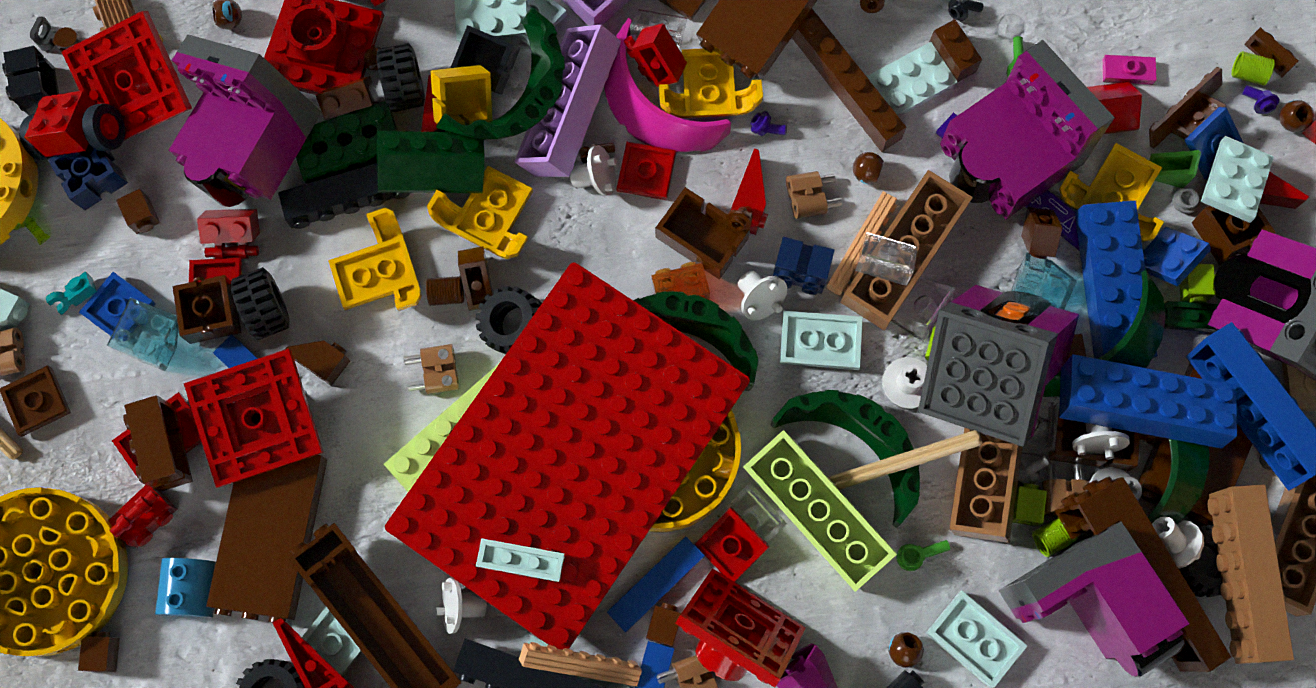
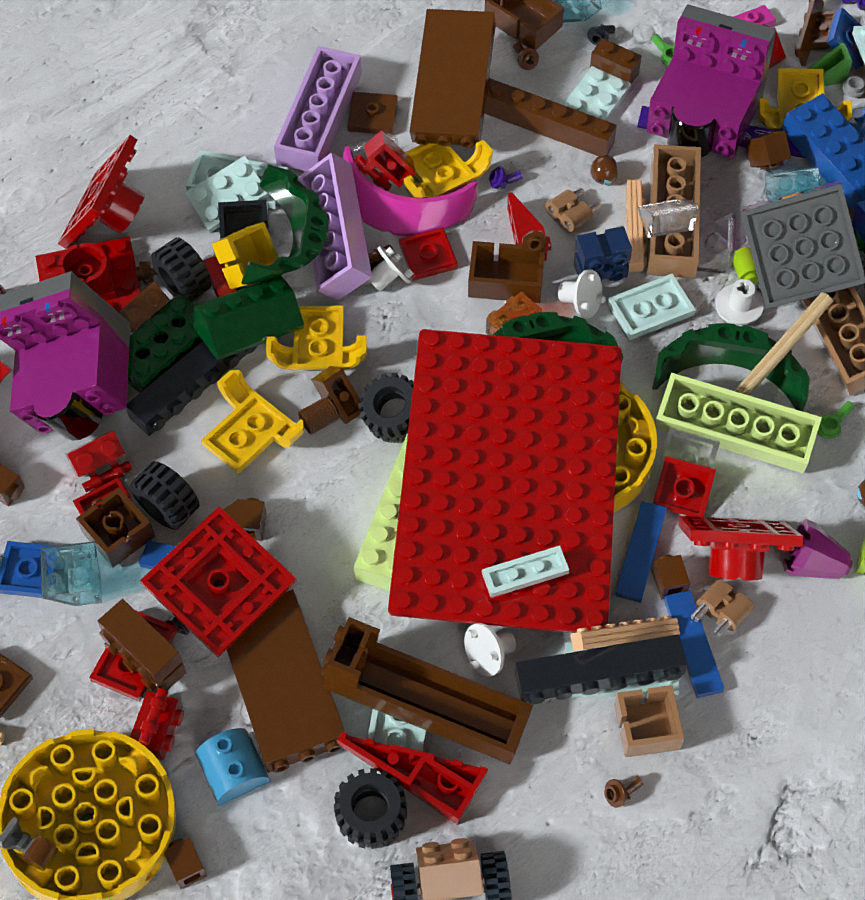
camera: 30 degrees left, 15 degrees down
medium nougat piece [403,344,459,394] -> none

